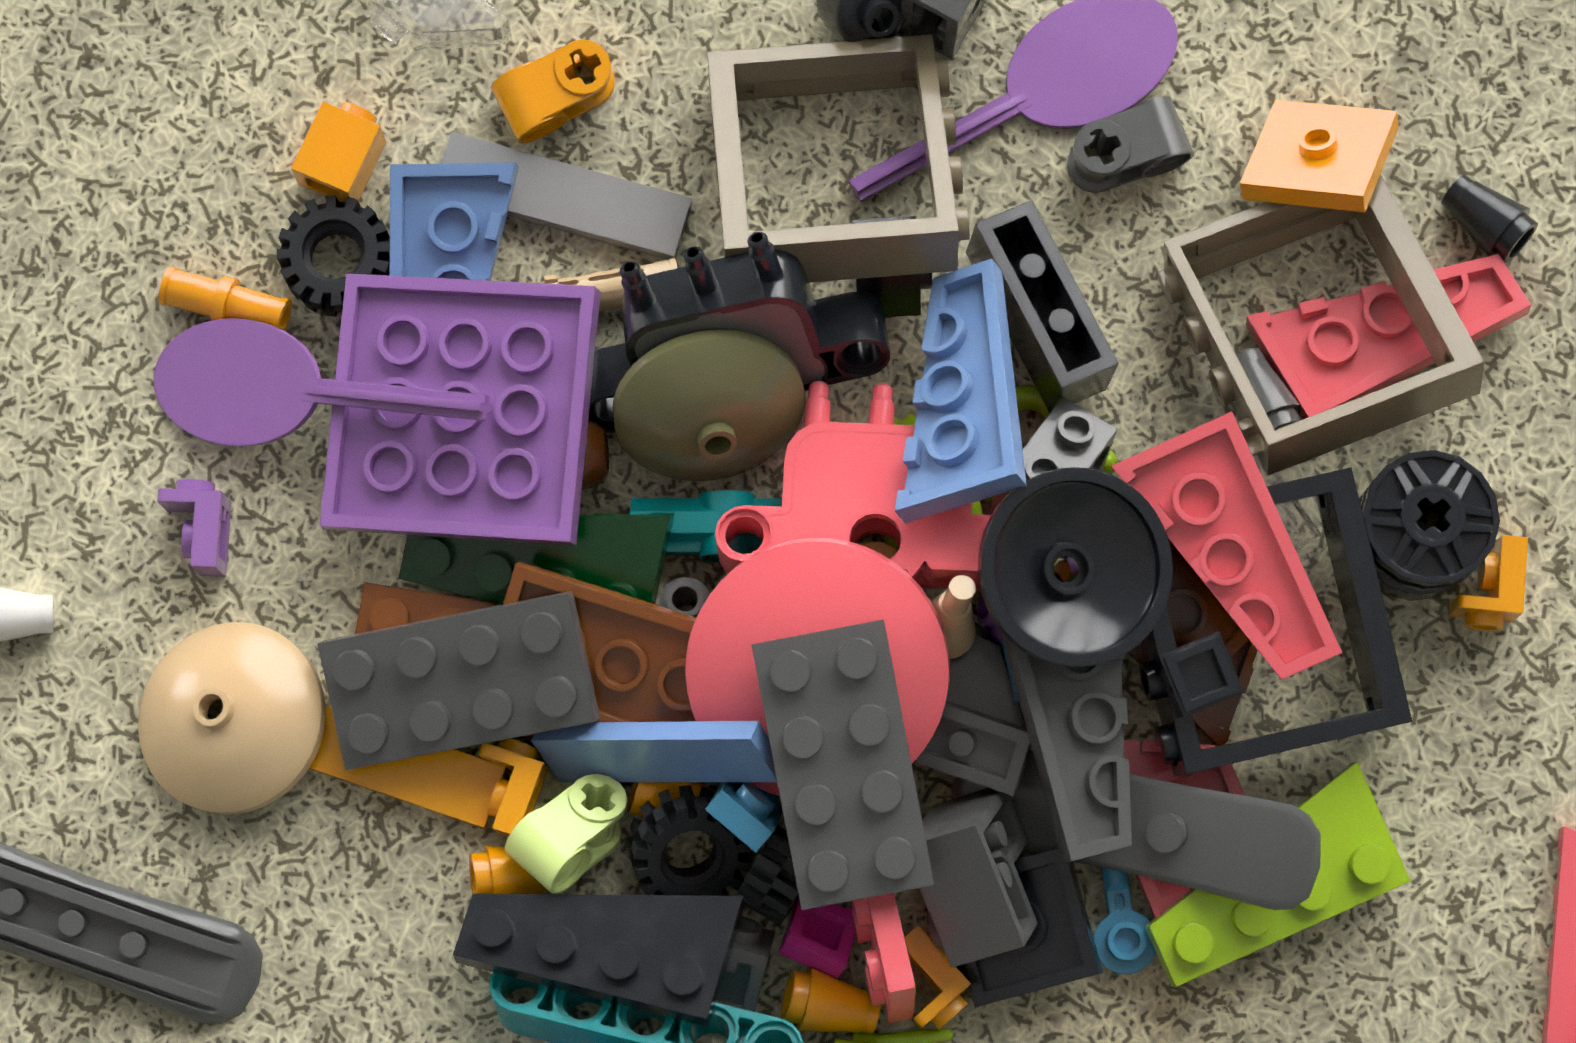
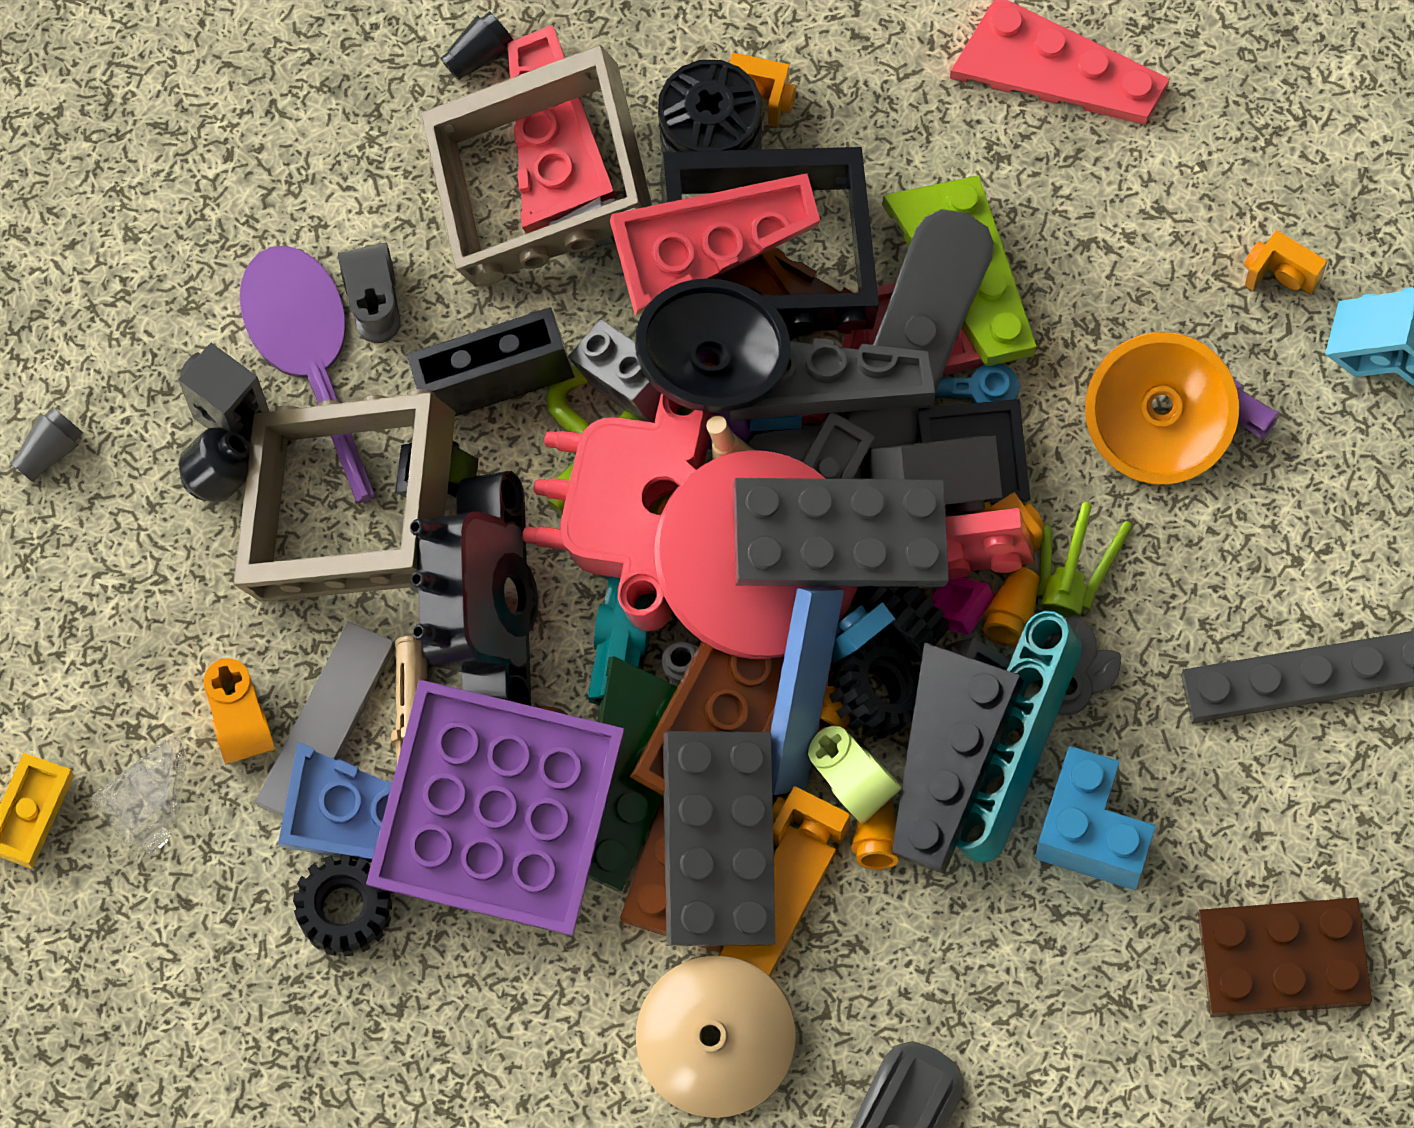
camera: 75 degrees left, 10 degrees down
medium lavender piece [154,318,492,446] -> none
medium lavender bracket [157,479,232,577] -> none
light orange pin [158,266,292,331] -> none
light orange brick [291,101,386,202] -> none
olive dish [612,329,805,481] -> none
medium blue wing [895,258,1027,523] -> none
black tile [1155,631,1244,718] -> none
plate [1240,100,1399,213] -> none

